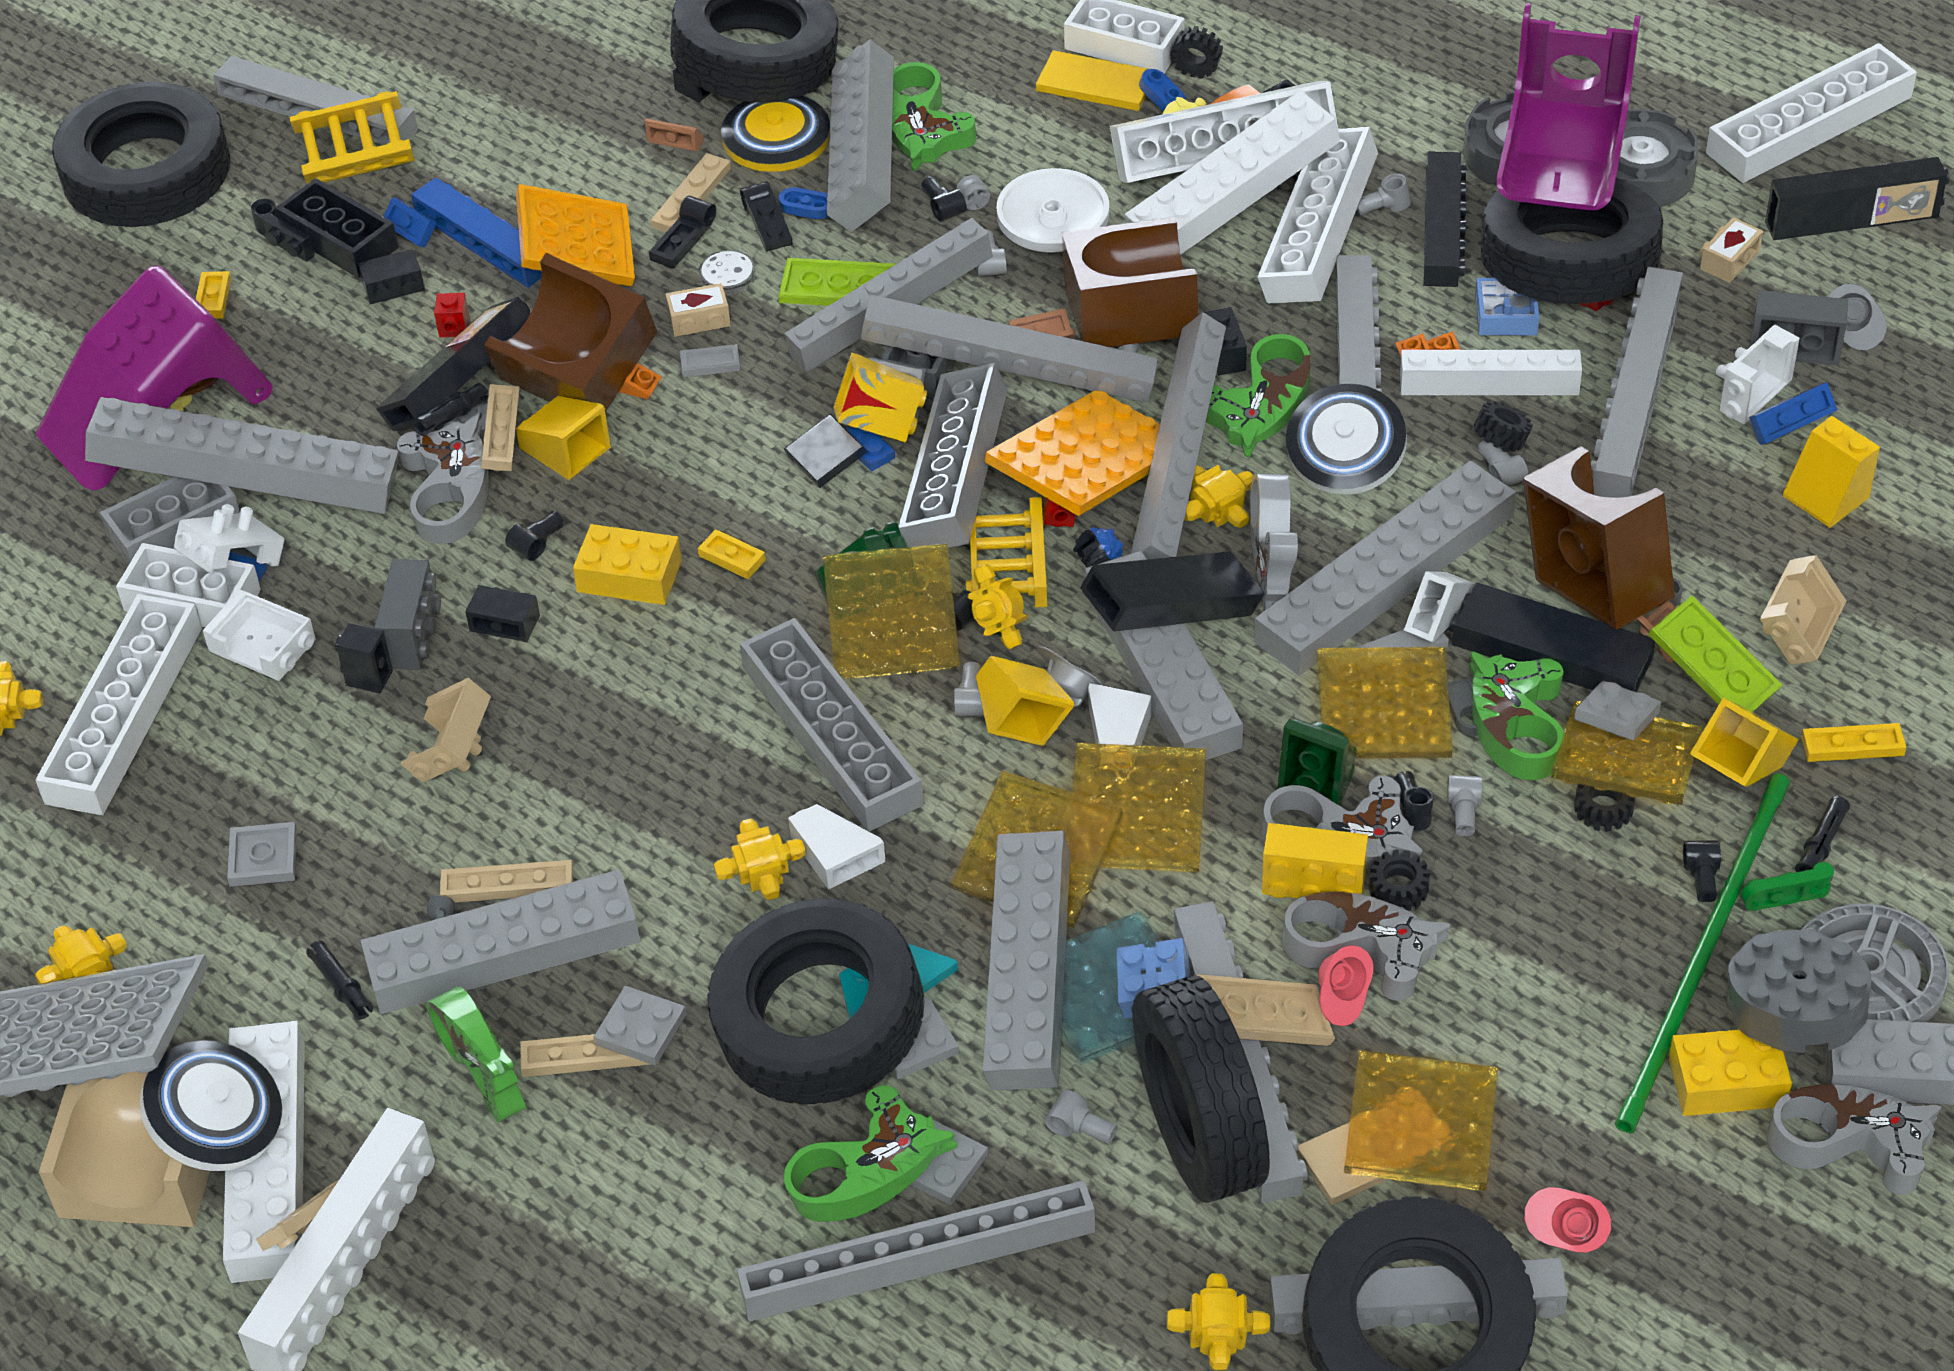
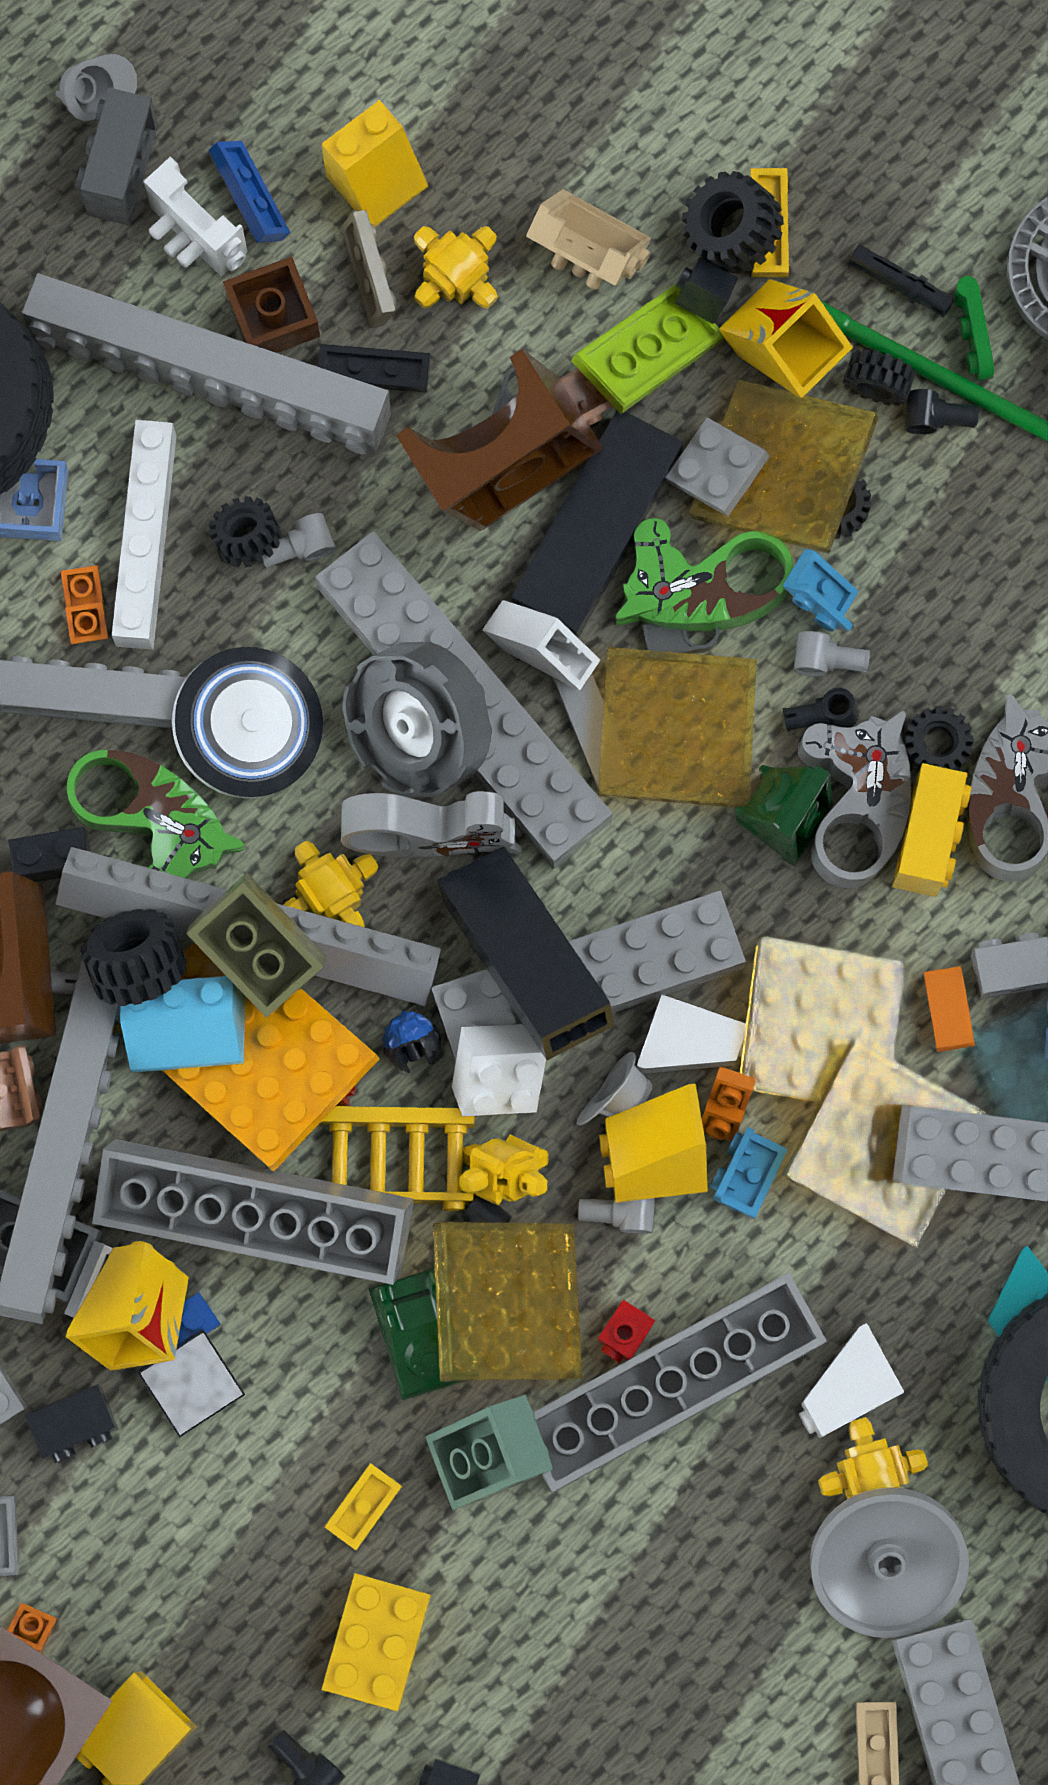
camera: 90 degrees left, 30 degrees up
none -> black brick [25,1384,119,1464]
none -> black tyre [80,909,187,1006]
none -> medium azure slope [120,976,245,1073]
none -> olive brick [186,873,326,1018]
none -> reddish brown brick [223,256,320,353]
none -> black plate [318,344,431,393]
none -> dark tan plate [341,210,396,328]
none -> dark grey piece [342,642,492,797]
none -> yellow piece [414,226,498,309]
none -> sand green brick [425,1394,553,1510]
none -> white brick [452,1024,546,1116]
none -> red brick [597,1299,656,1363]
none -> black brick [675,257,738,324]
none -> black tyre [682,171,784,274]
none -> orange slope [702,1066,756,1142]
none -> dark azure bracket [710,1127,788,1220]
none -> dark azure bracket [783,549,859,632]
none -> light grey dish [810,1487,969,1638]
none -> black tyre [843,349,915,406]
none -> orange slope [923,966,975,1052]

